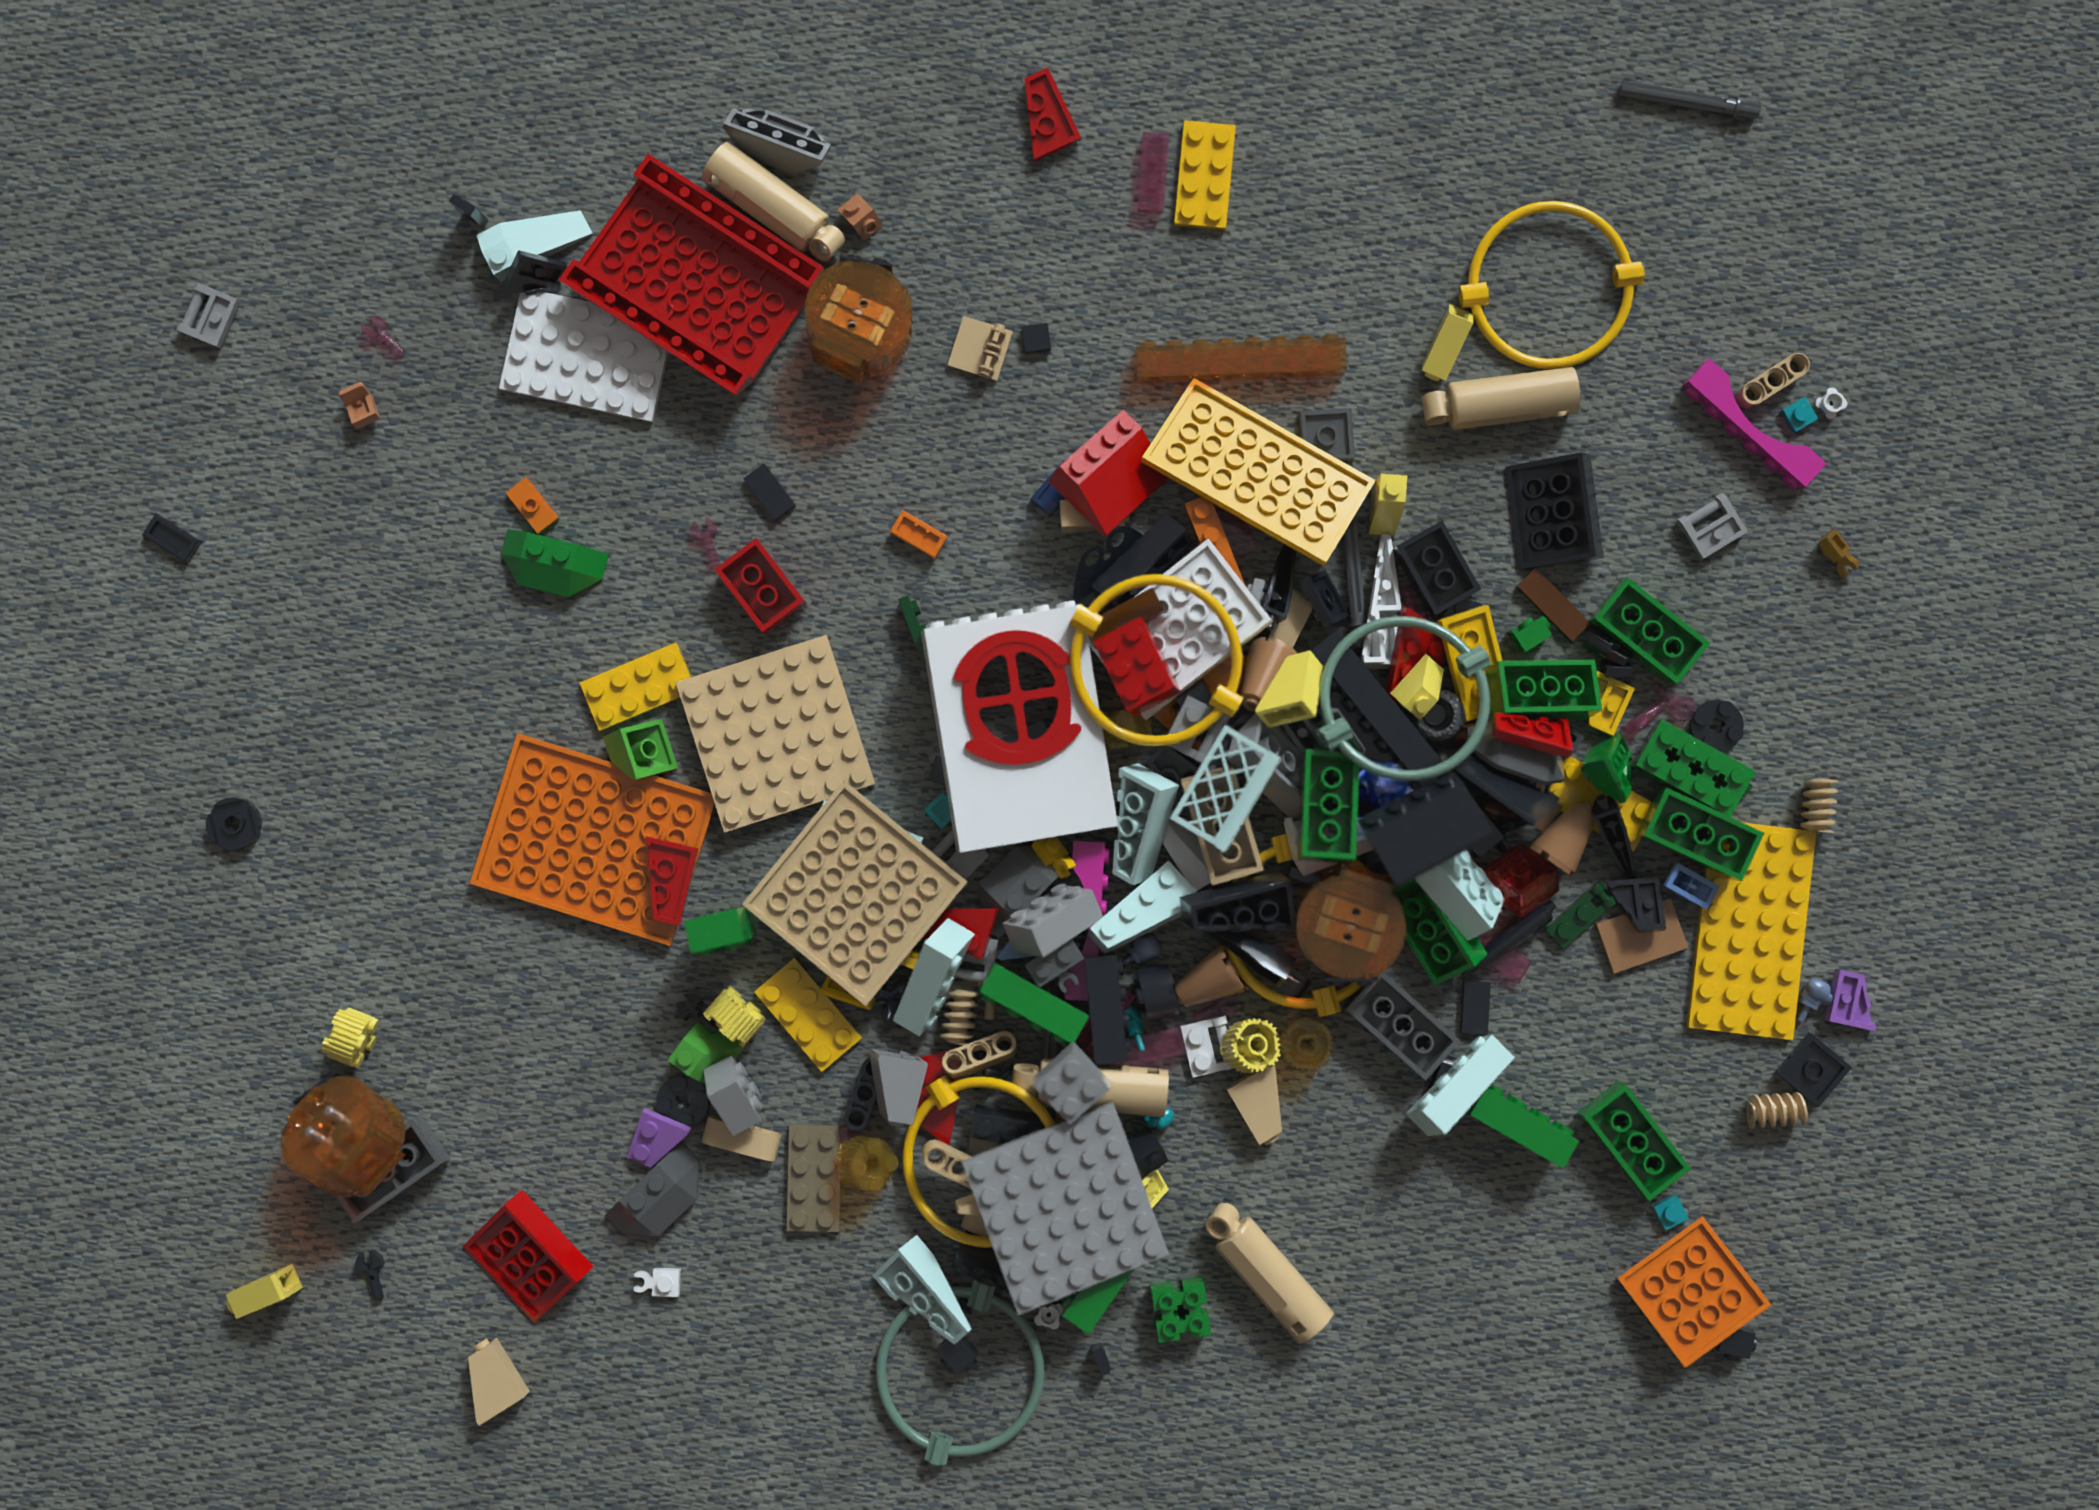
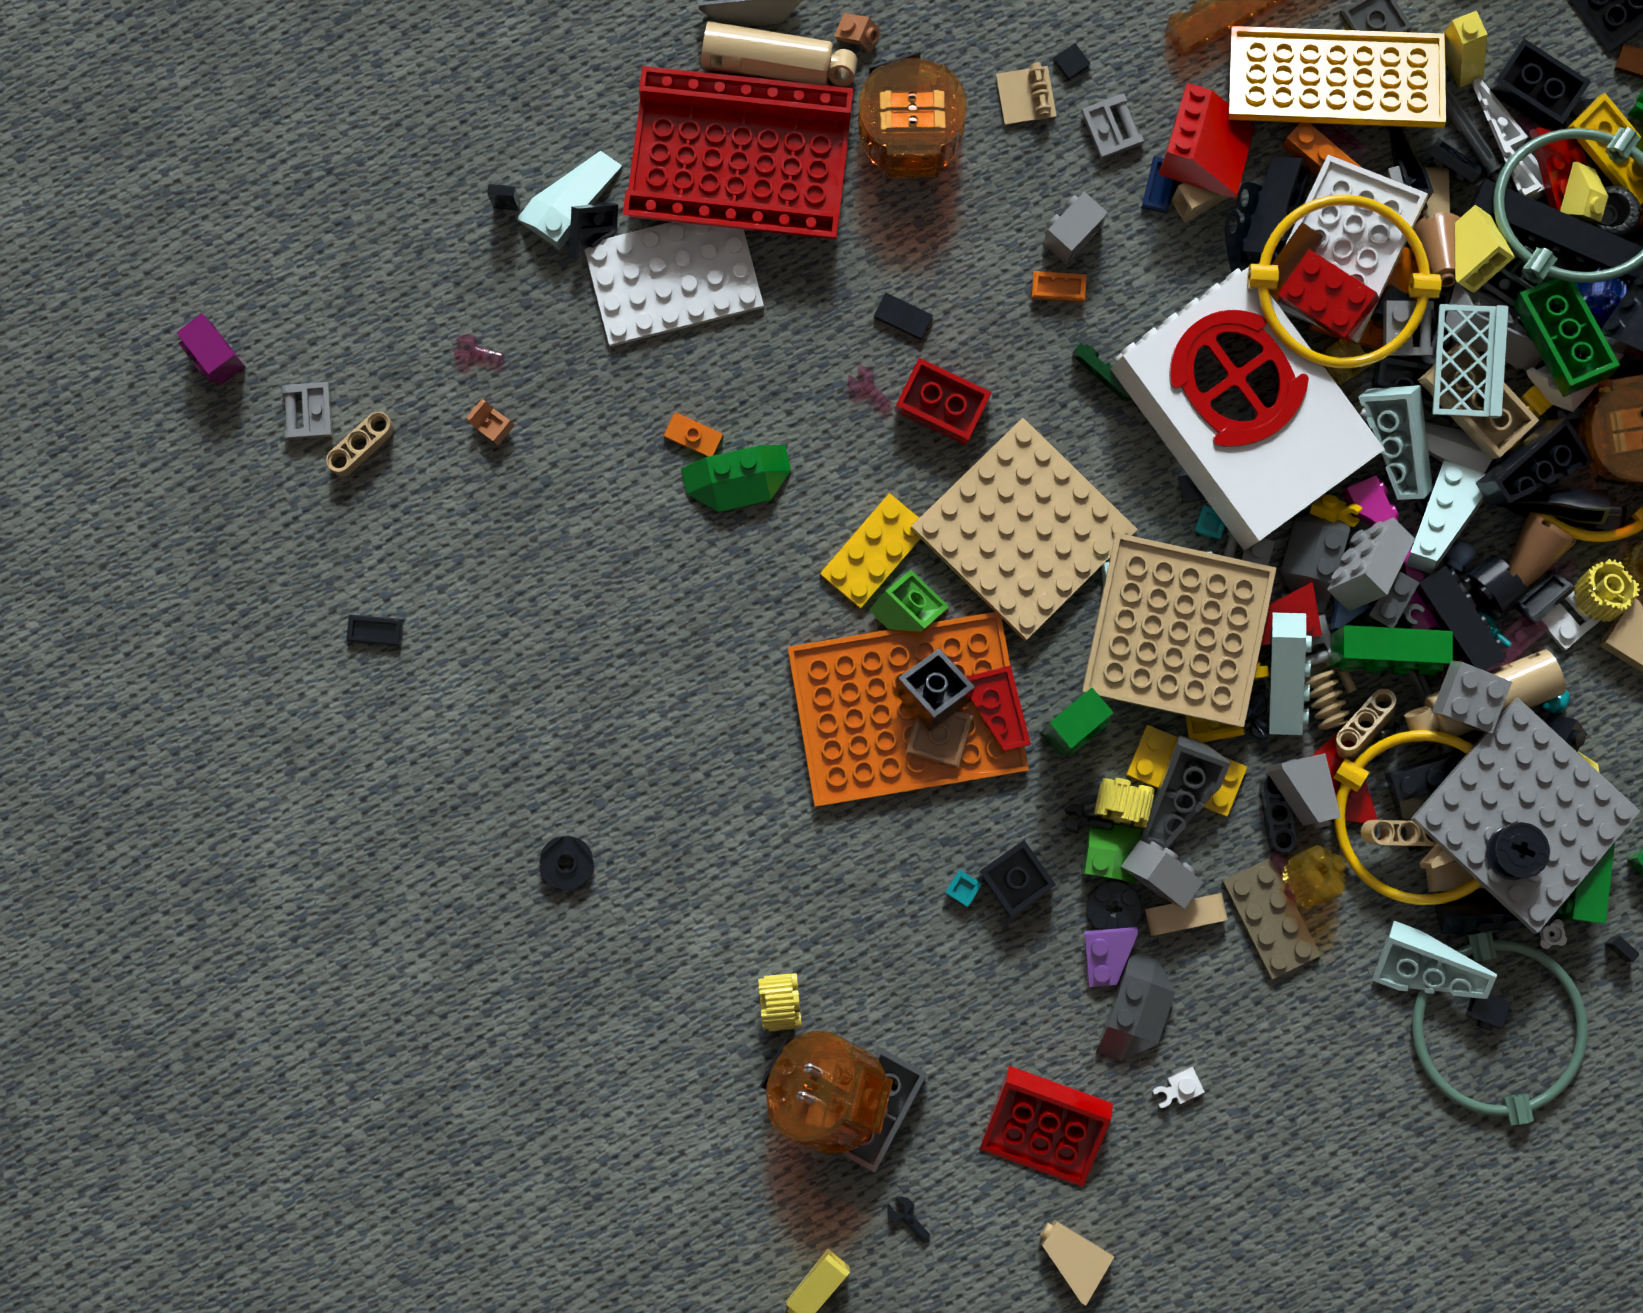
camera: 30 degrees left, 5 degrees down
none -> magenta brick [176,313,246,386]
none -> tan beam [326,412,394,477]
none -> black brick [894,648,975,731]
none -> medium nougat tile [906,711,973,768]
none -> teal plate [944,869,982,907]
none -> black brick [978,840,1056,917]
none -> light grey brick [1043,192,1108,265]
none -> light grey plate [1081,94,1145,160]
none -> dark grey wedge [1140,734,1230,849]
none -> black piece [1486,822,1550,881]
none -> black tile [1515,570,1574,625]

